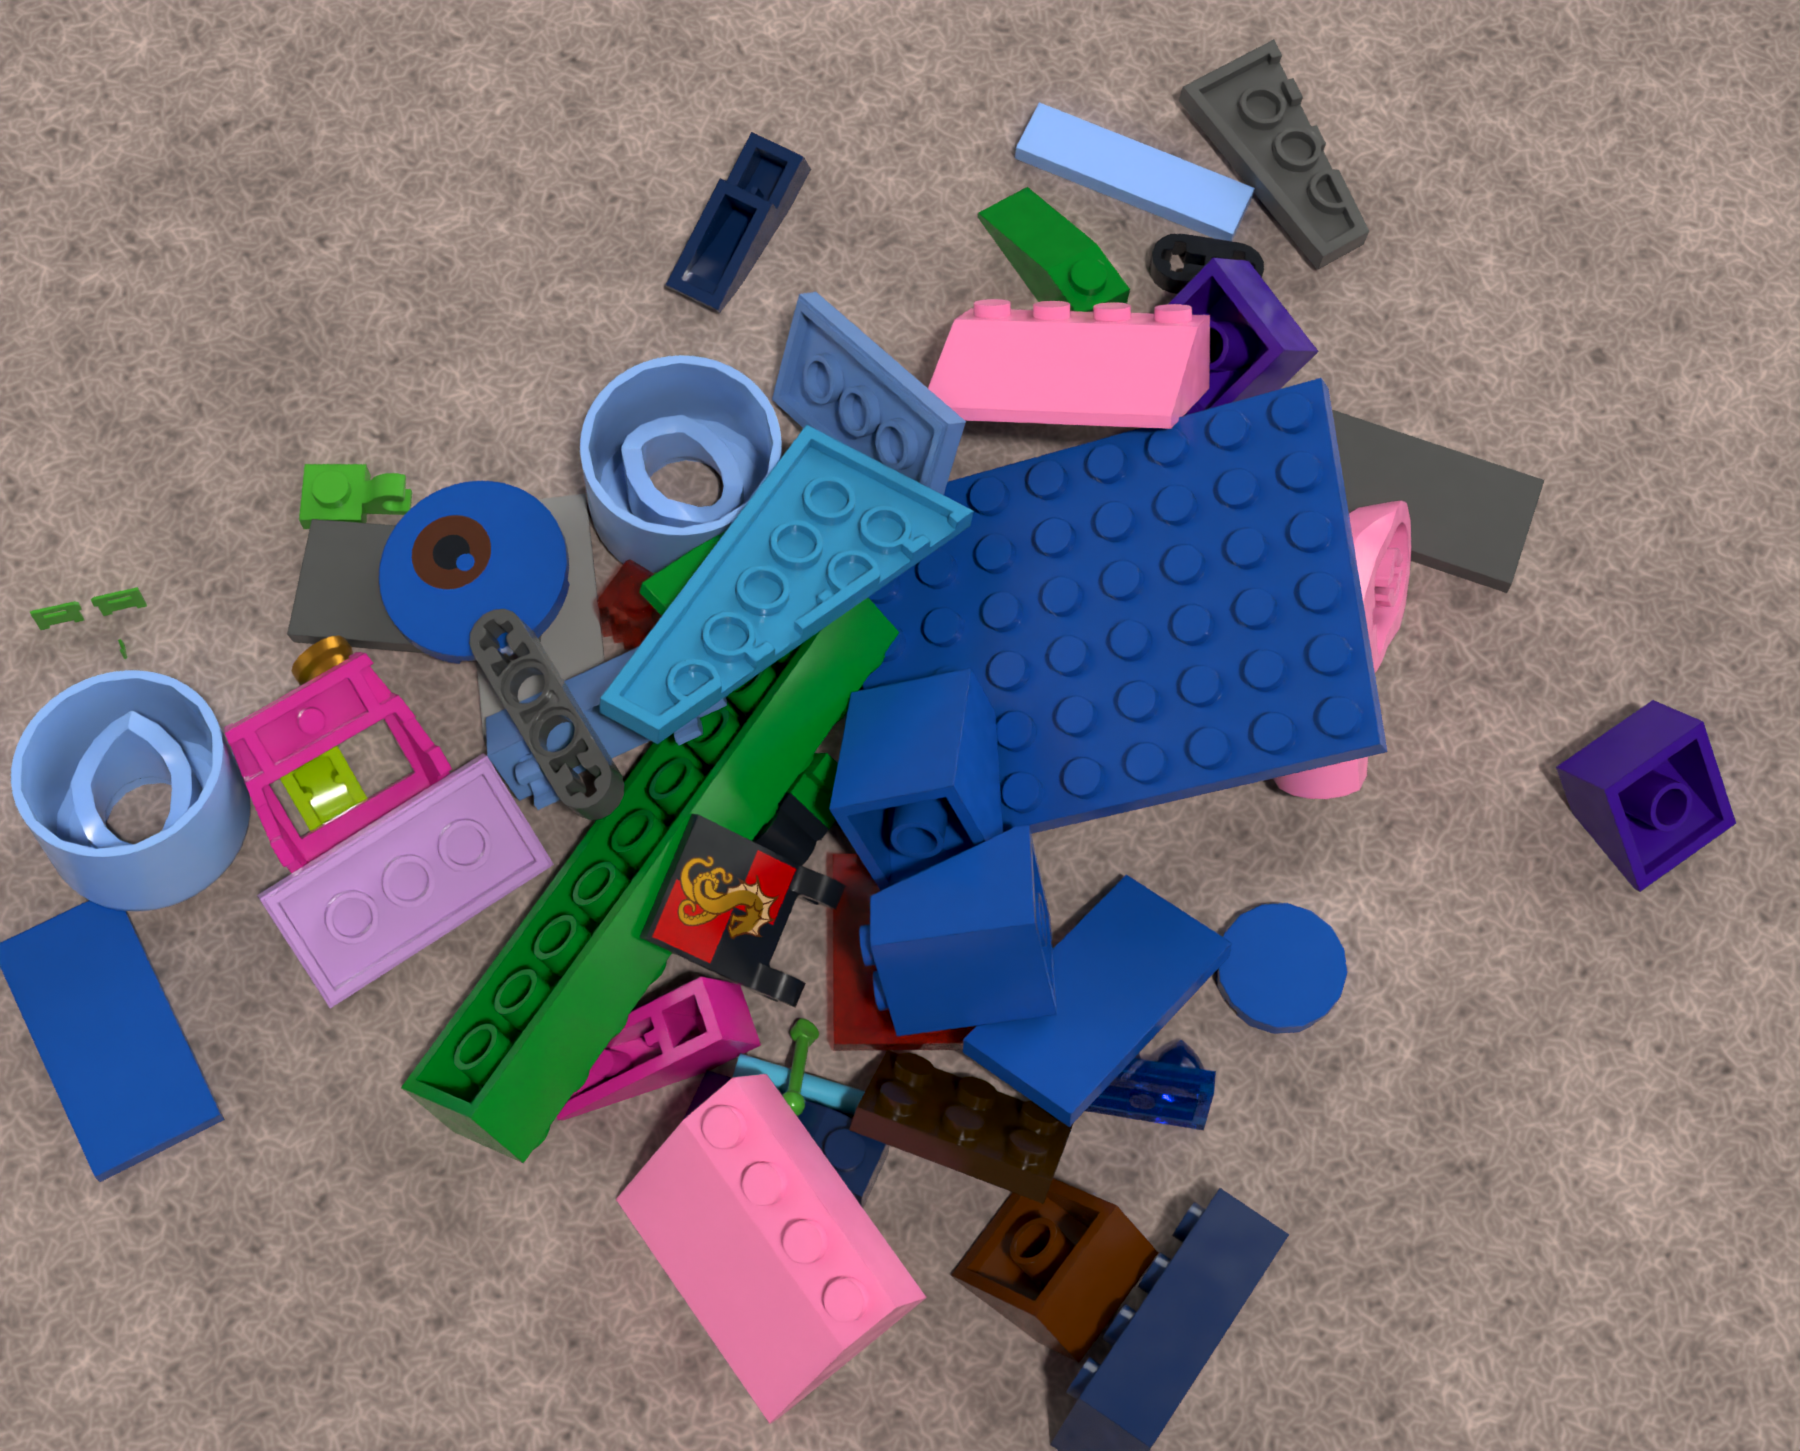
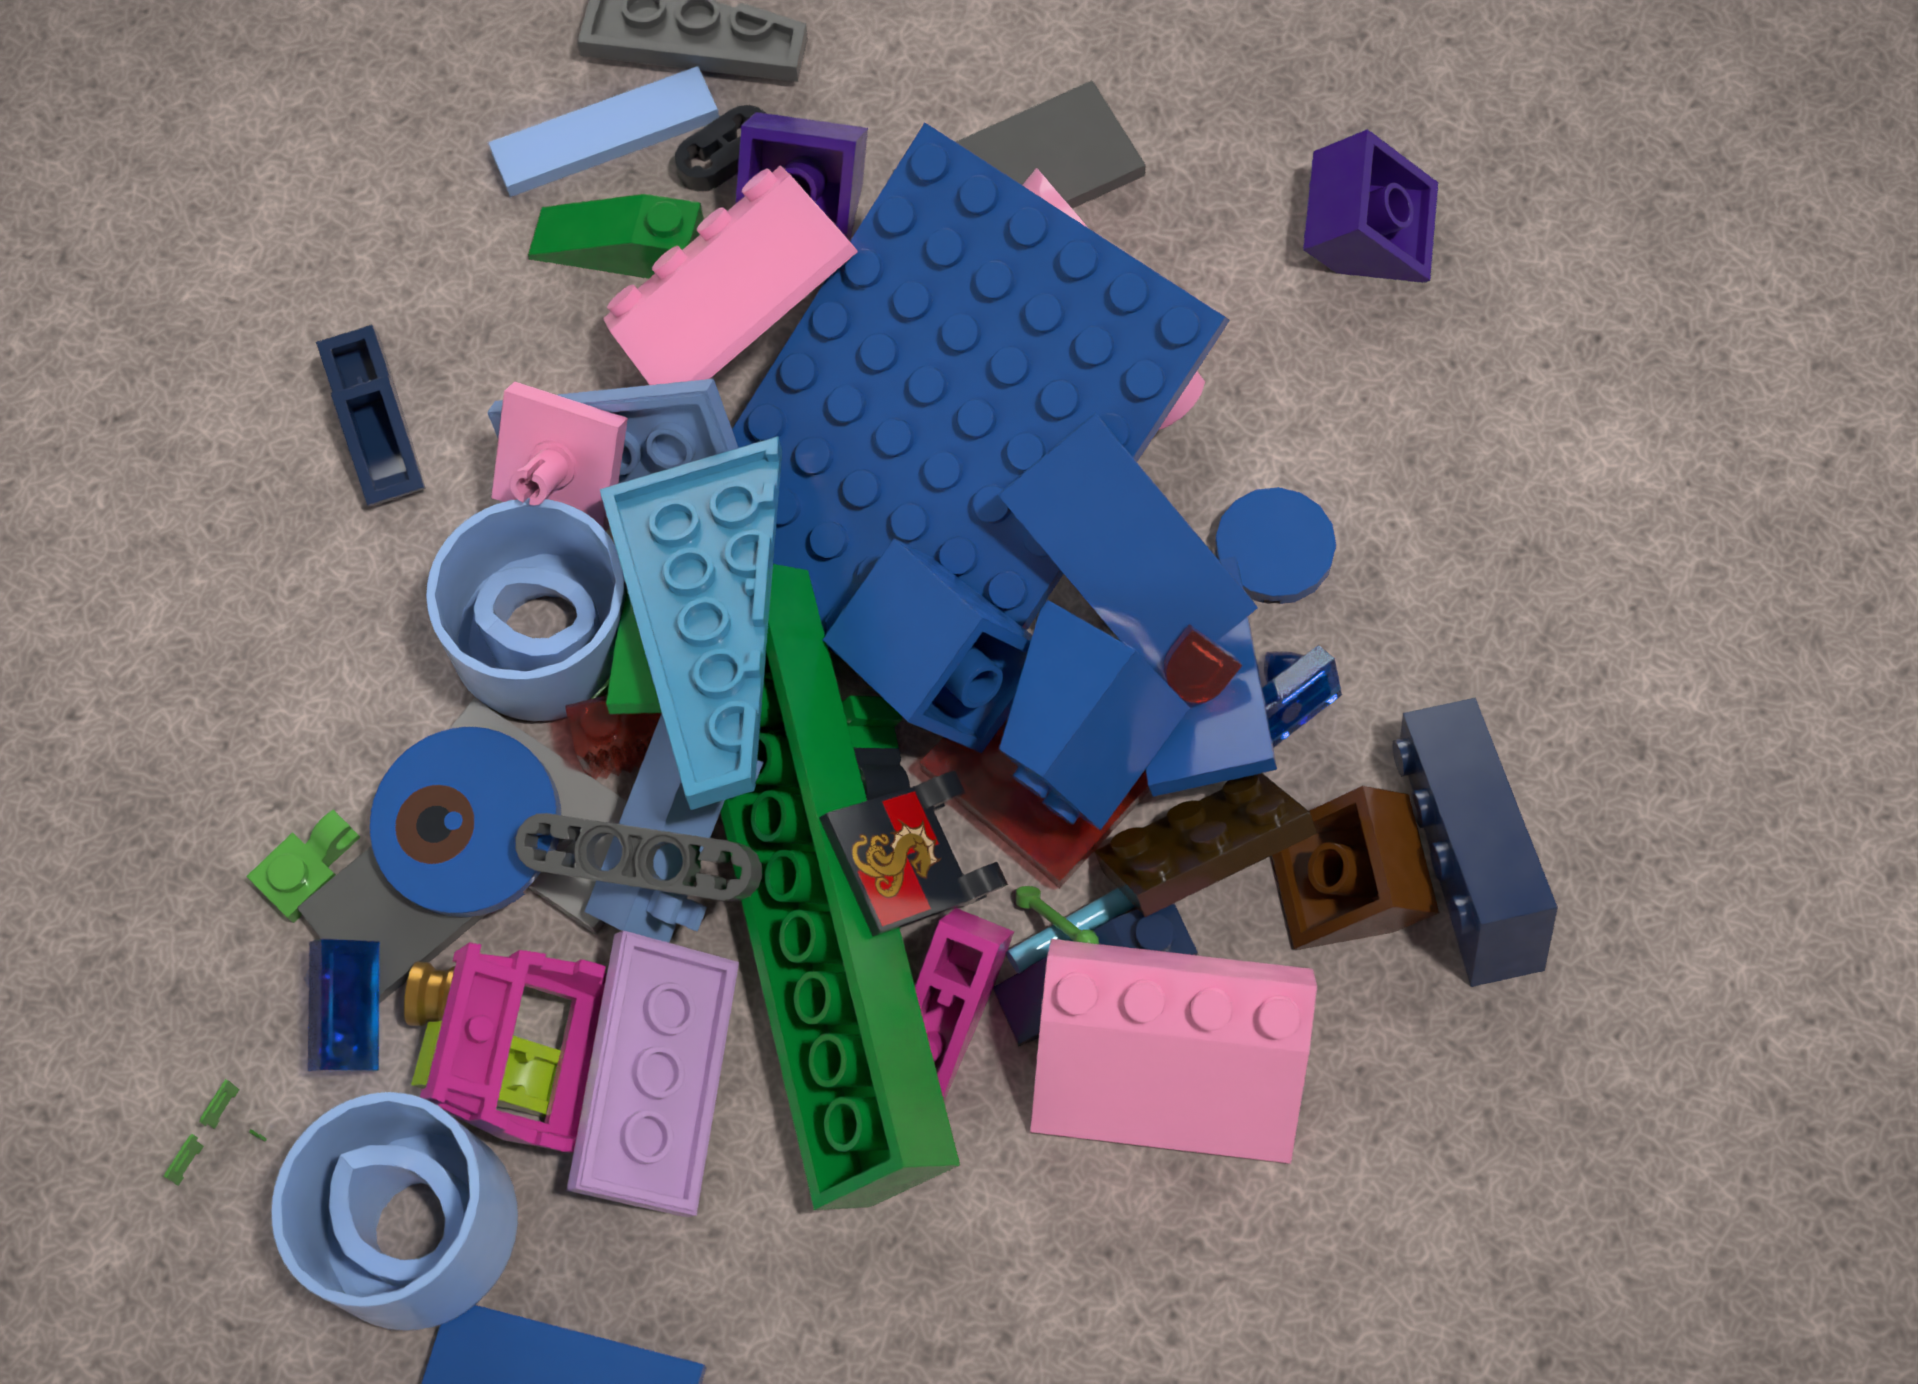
camera: 40 degrees left, 0 degrees up
none -> clear blue tile [303,939,380,1072]
none -> bright pink tile [491,382,628,531]
none -> blue tile [998,412,1258,683]
none -> clear red tile [1164,624,1242,703]

